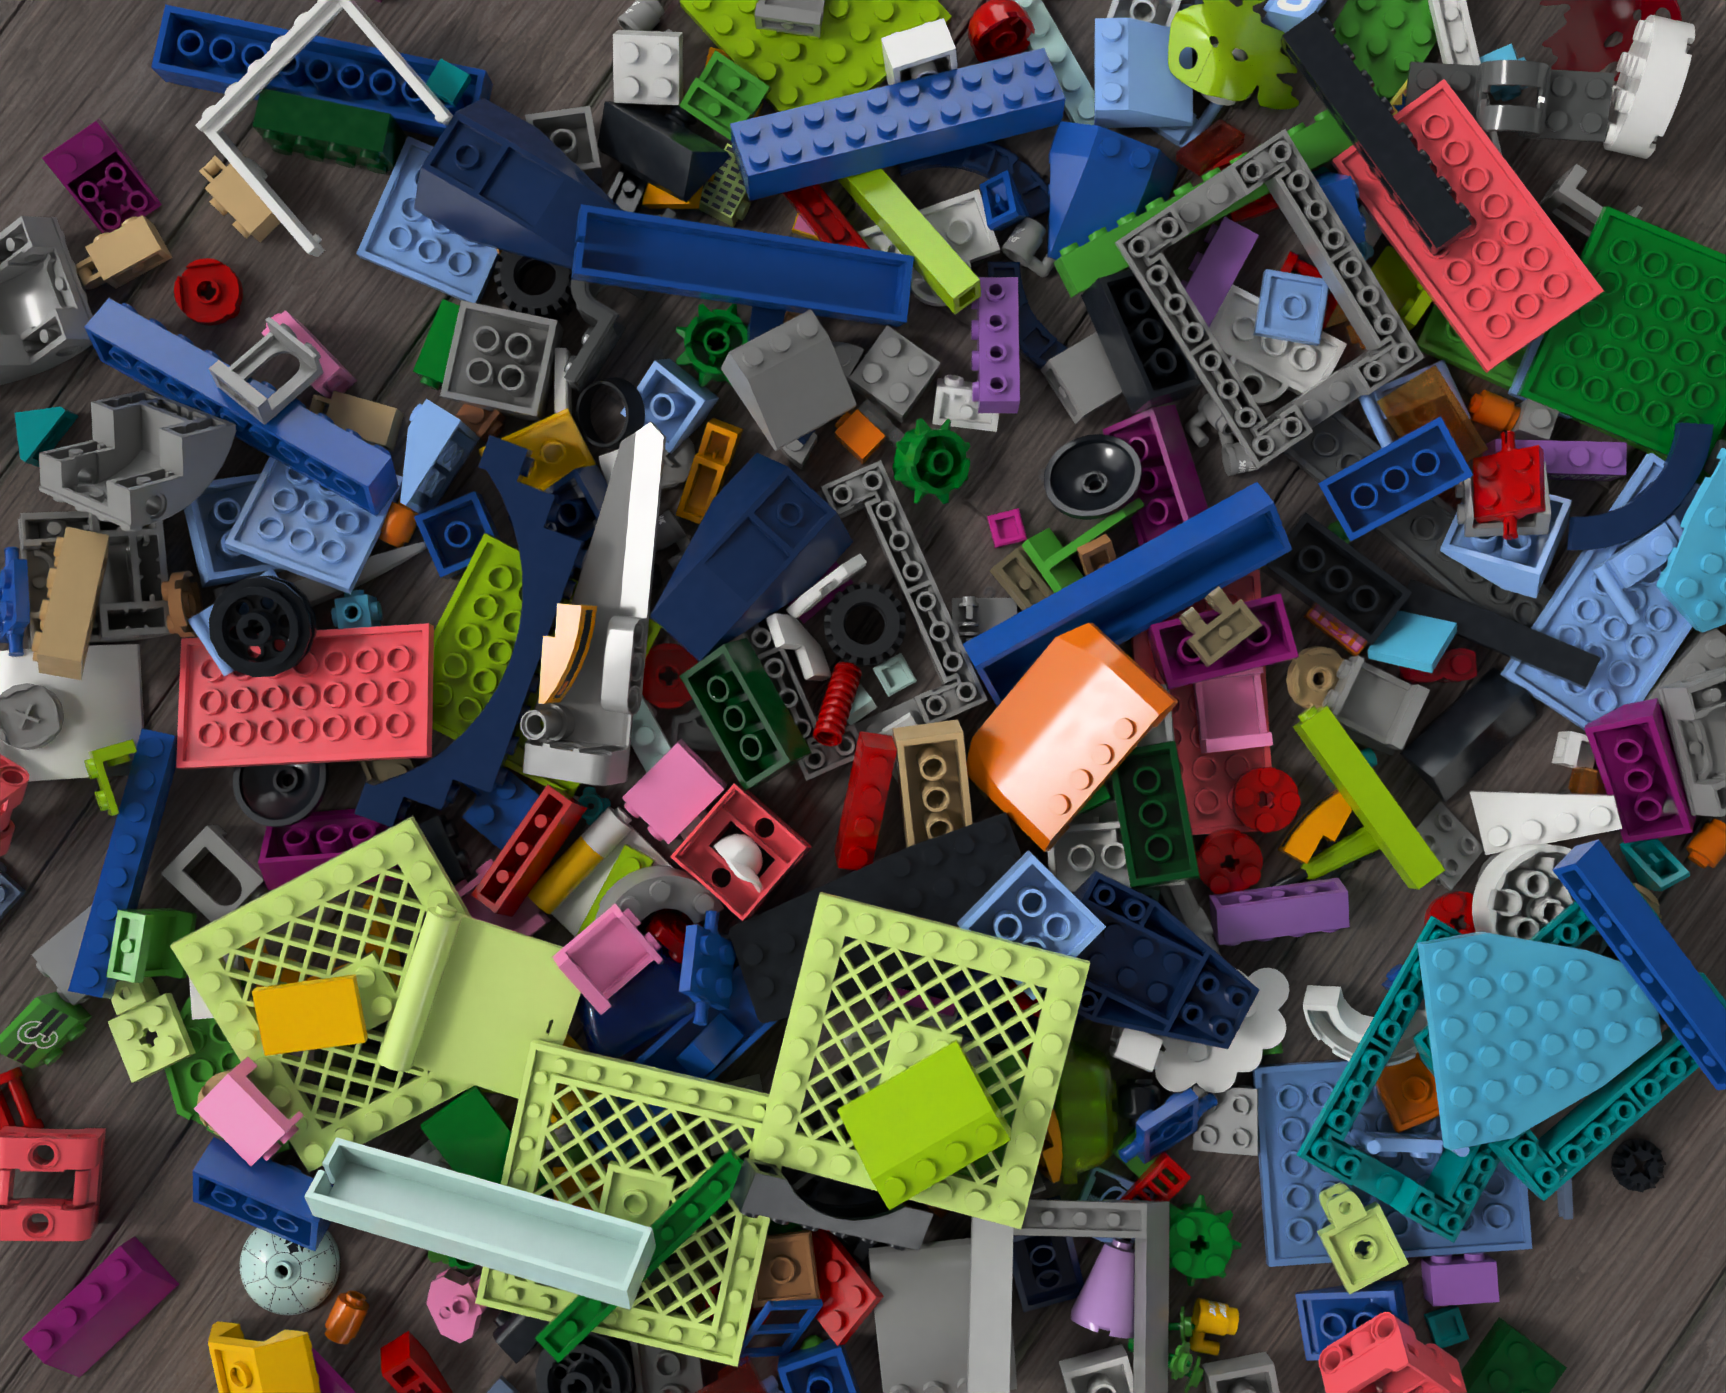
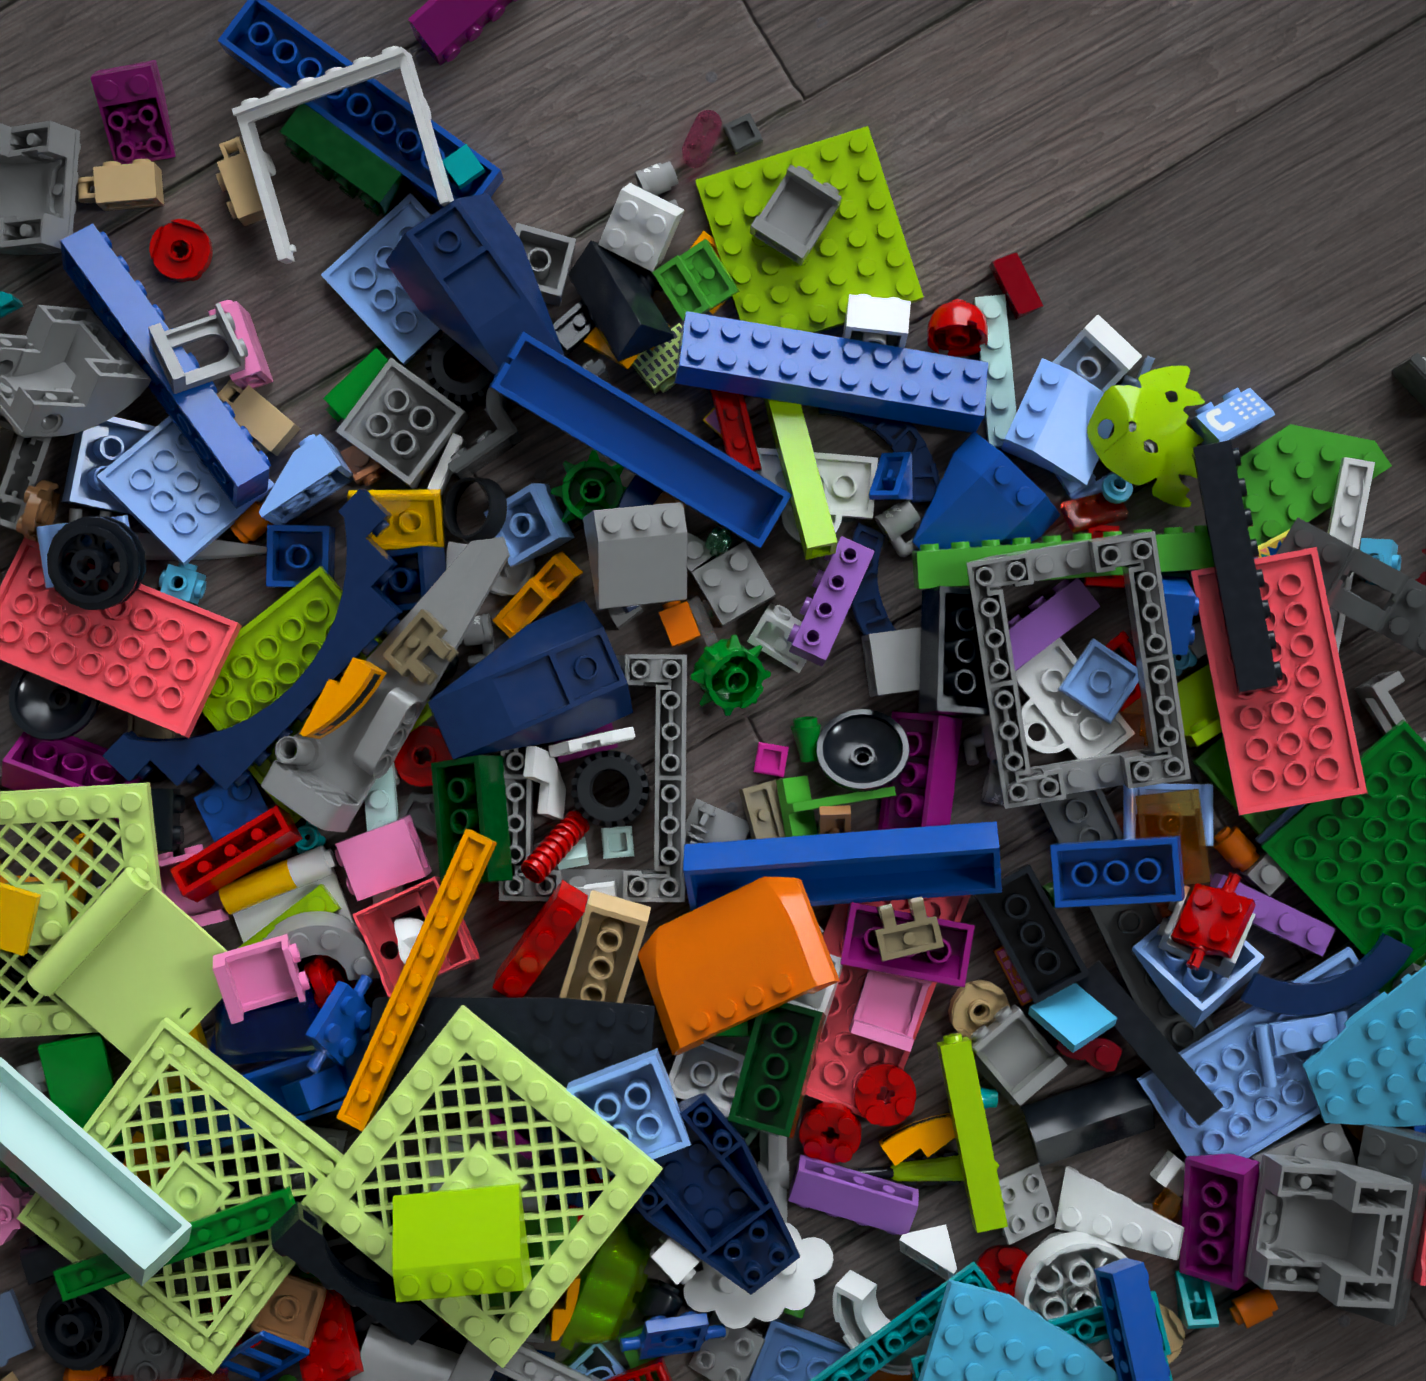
camera: 30 degrees right, 0 degrees up
none -> light orange plate [336,829,497,1131]
none -> dark tan plate [382,609,458,685]
none -> clear green plate [705,526,732,557]
none -> green cone [791,716,821,762]
none -> white slope [899,1224,957,1280]
none -> medium azure plate [1102,474,1133,504]

